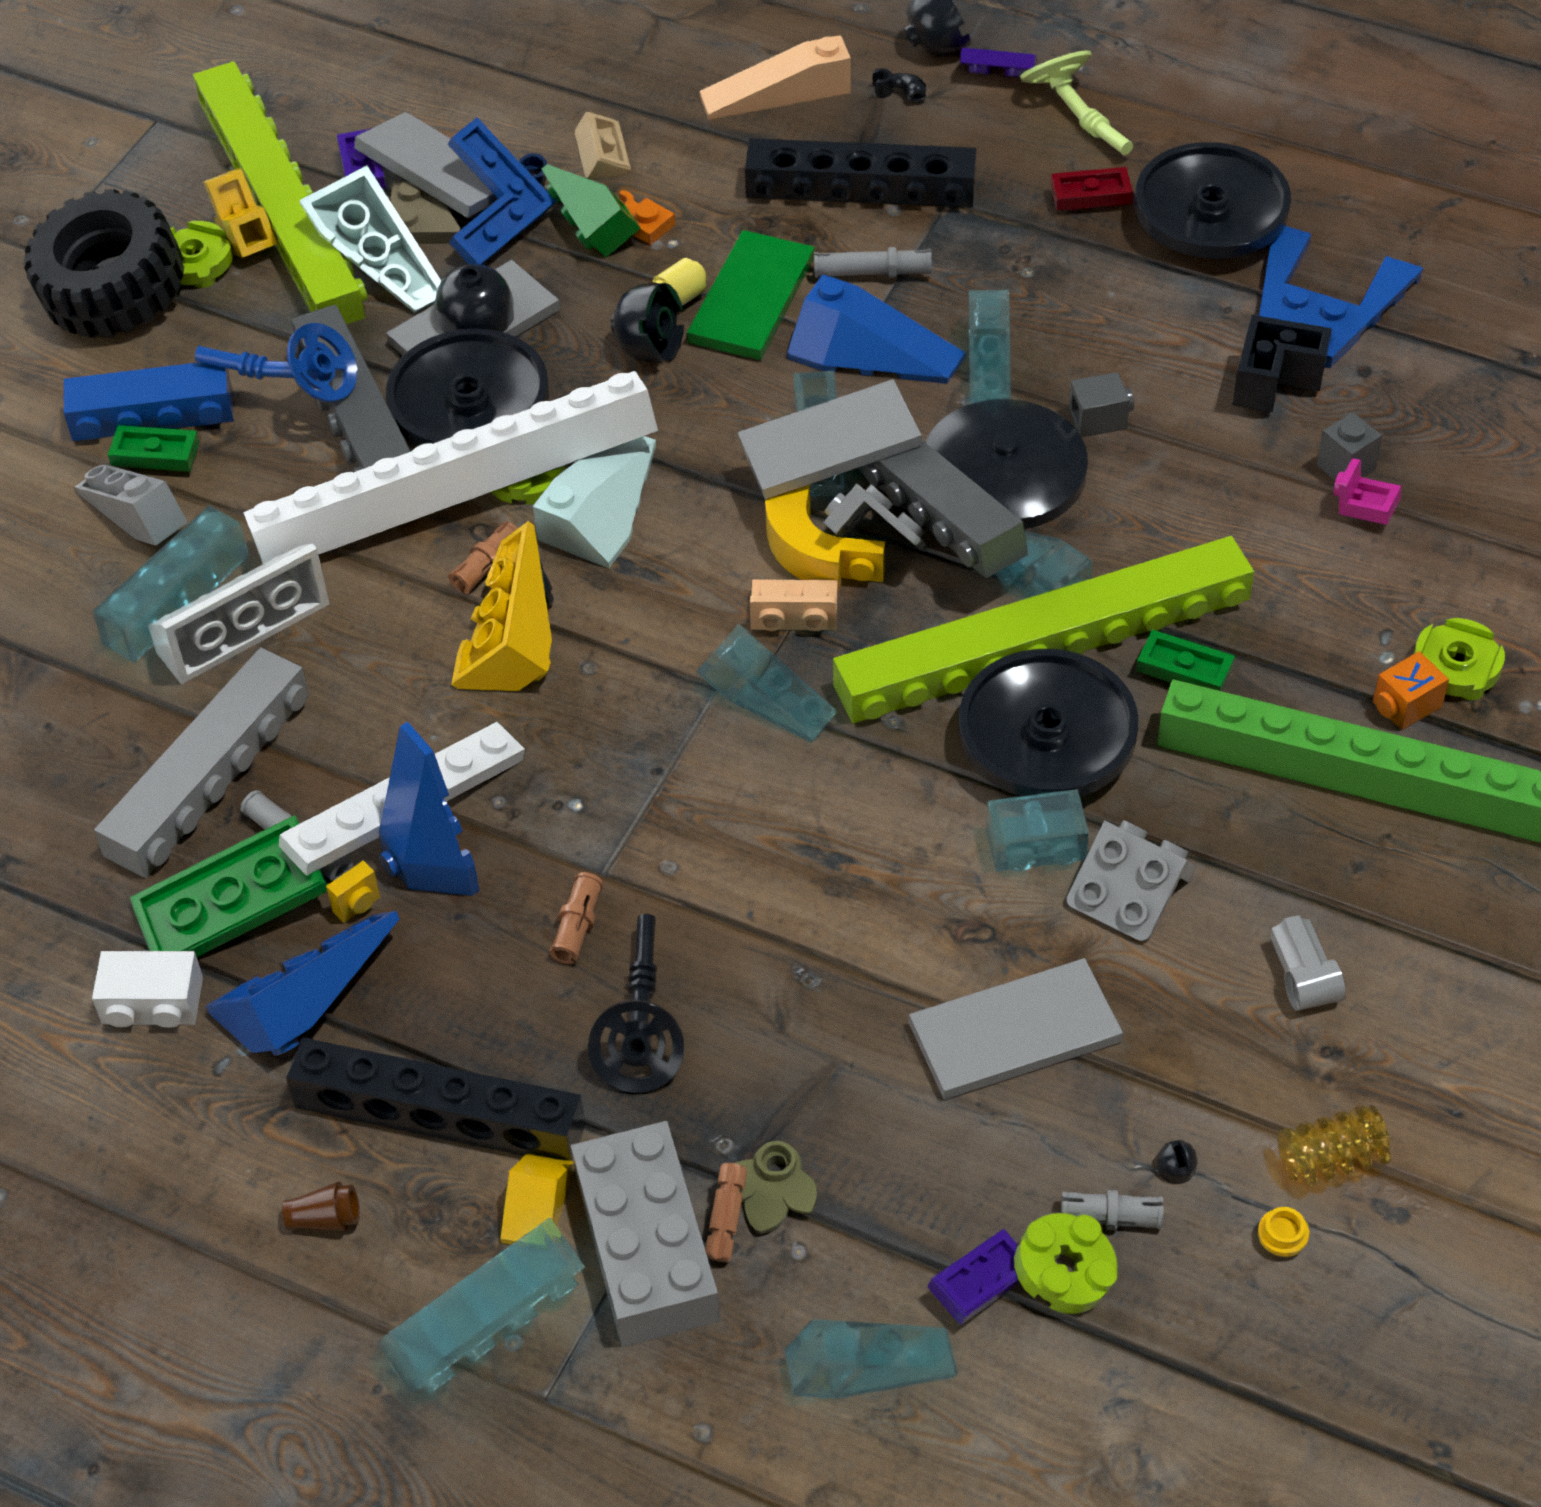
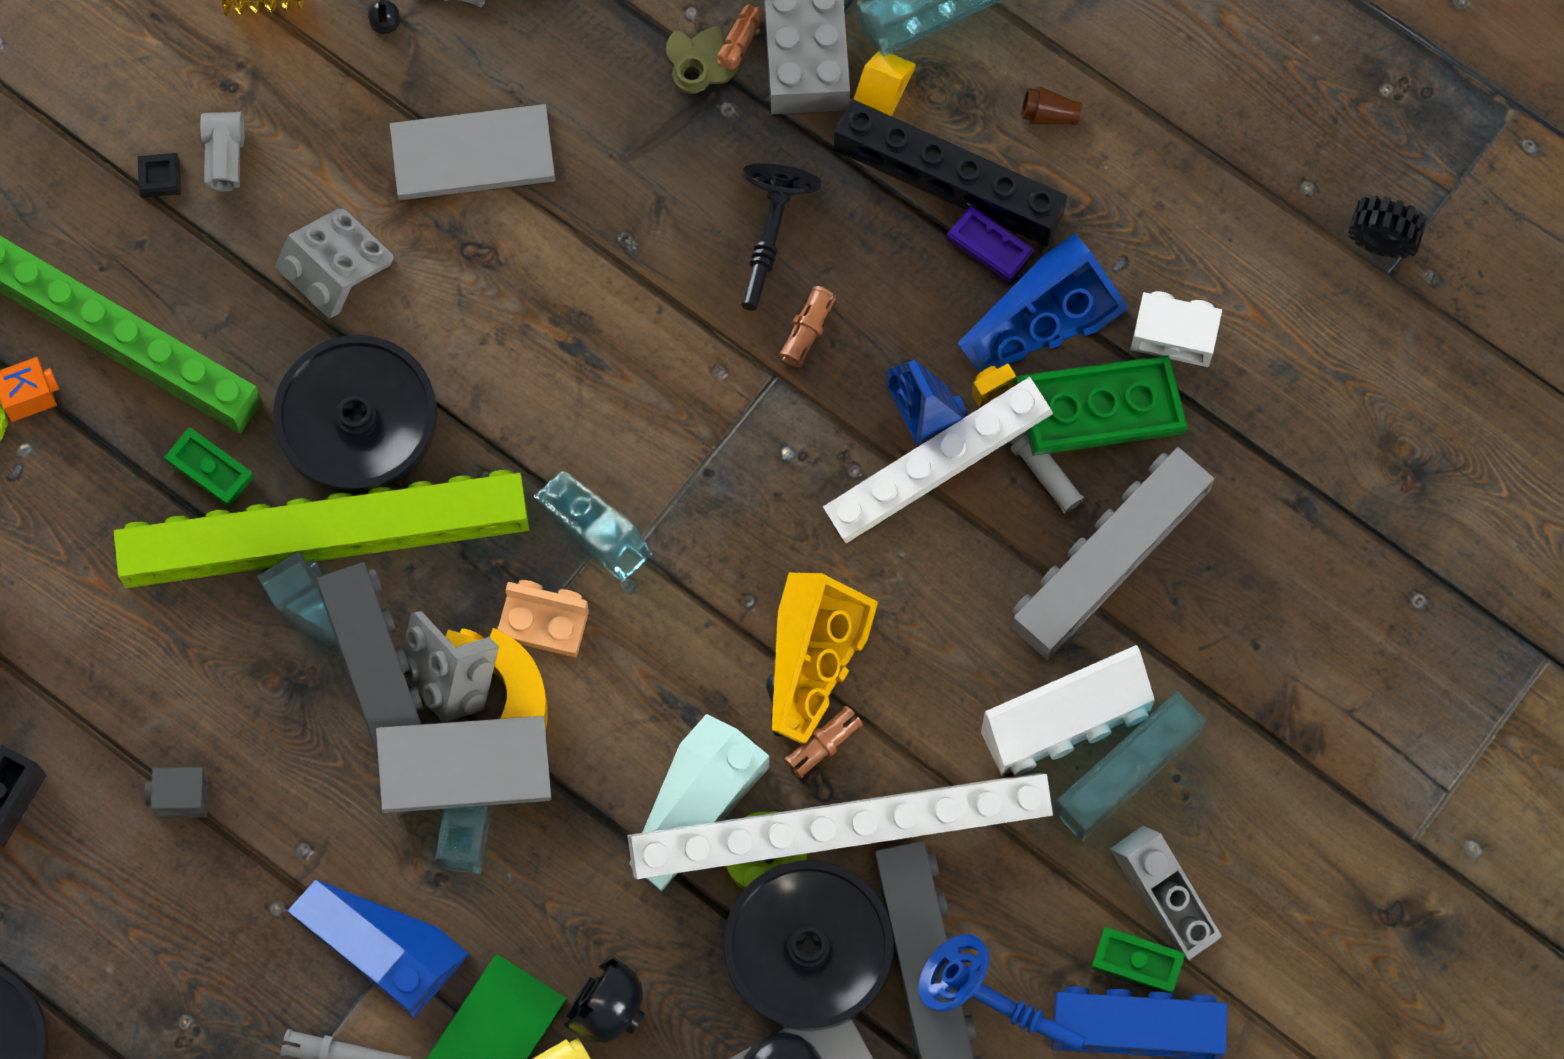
camera: 170 degrees left, 20 degrees up
black dish [925,399,1088,529] -> none
clear light blue slope [967,290,1011,404] -> none
clear light blue brick [986,789,1089,872] -> none
none -> black tile [138,153,181,198]
none -> dark purple plate [946,205,1035,284]

